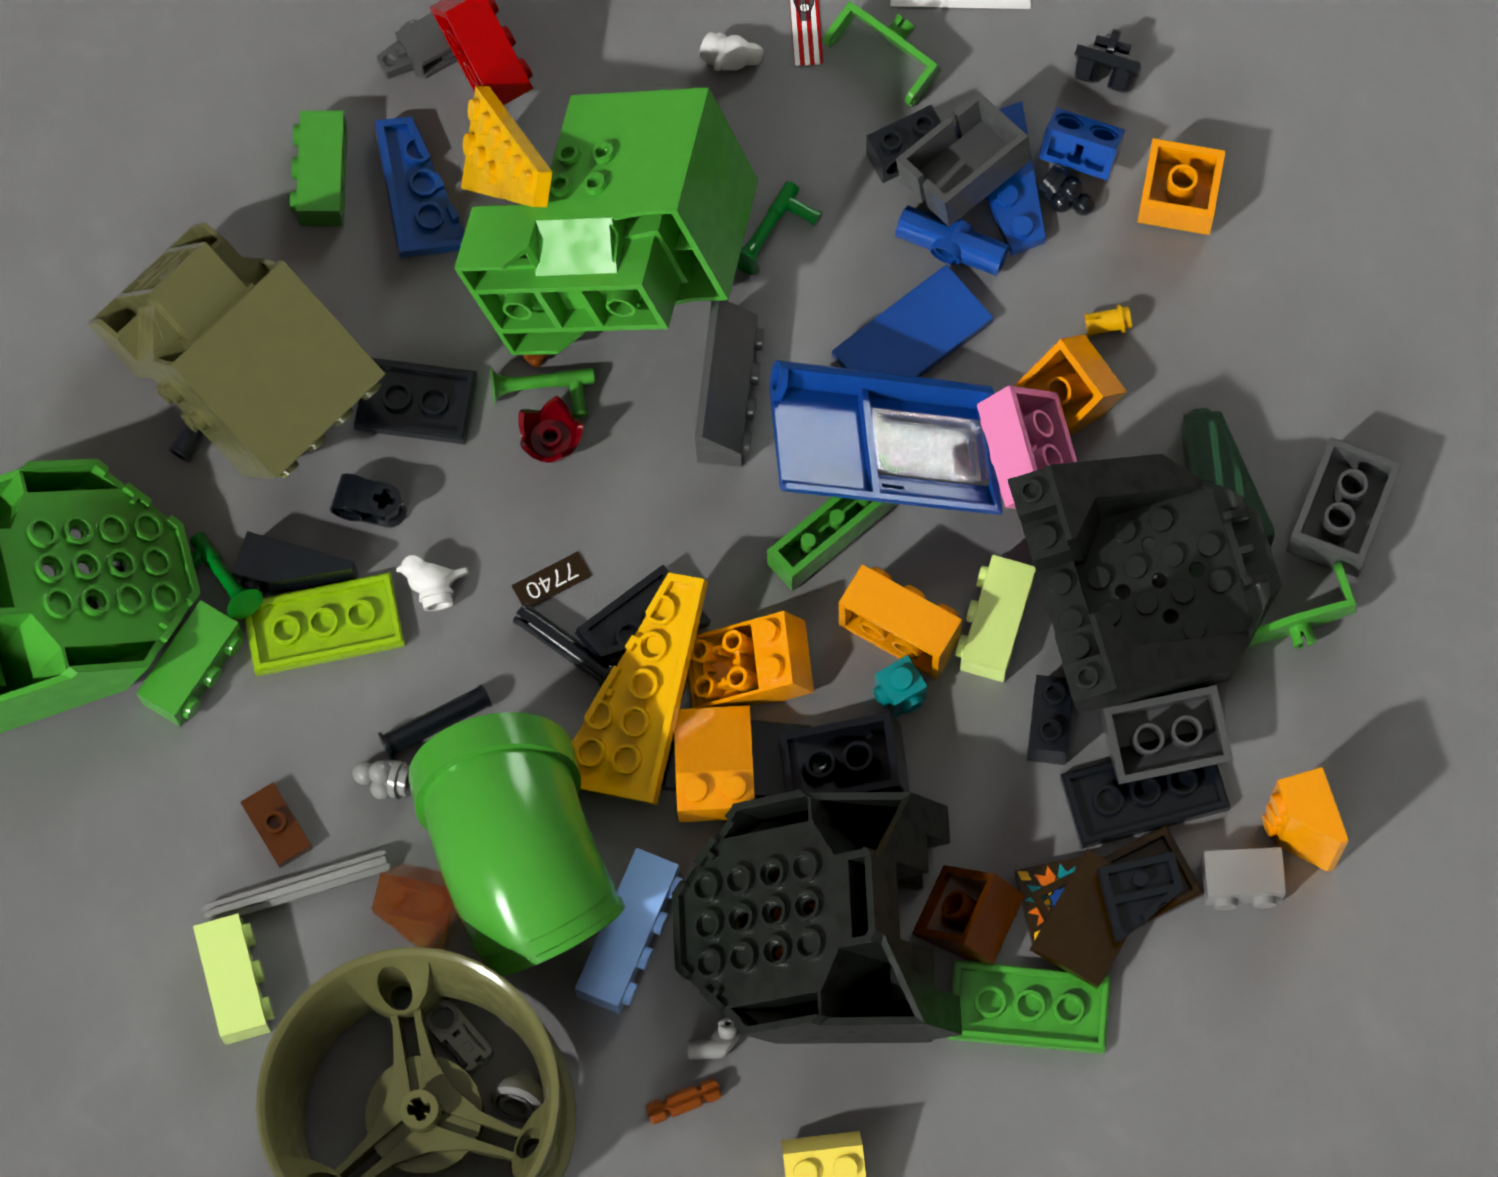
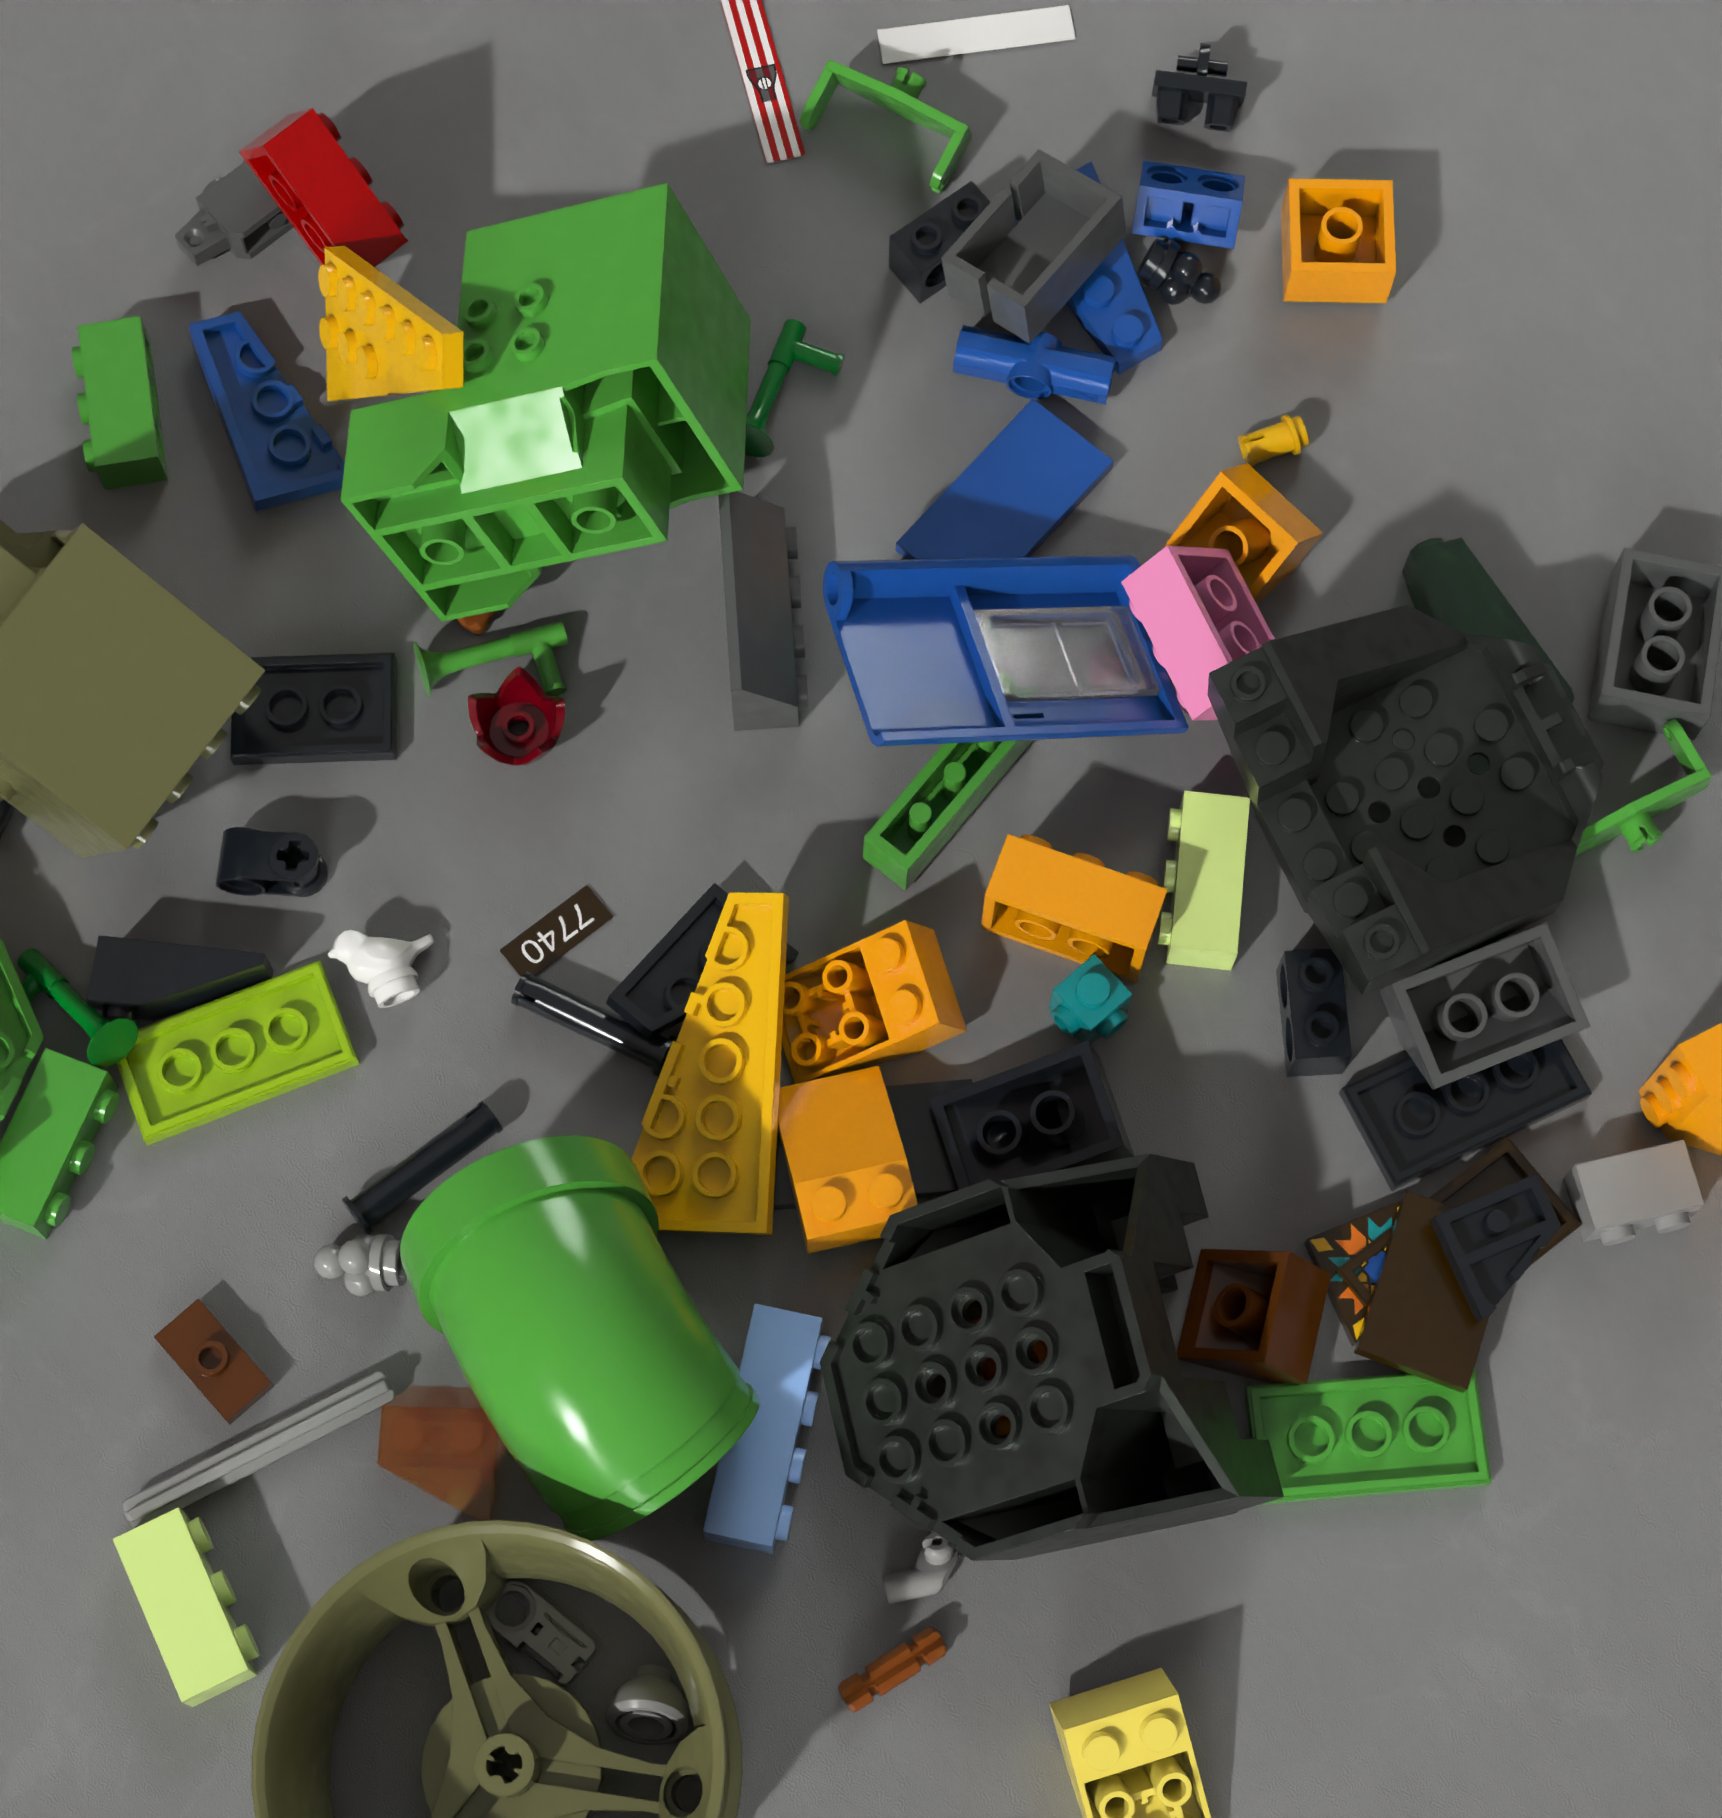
camera: 15 degrees left, 0 degrees up
white animal [700,32,764,71] -> none

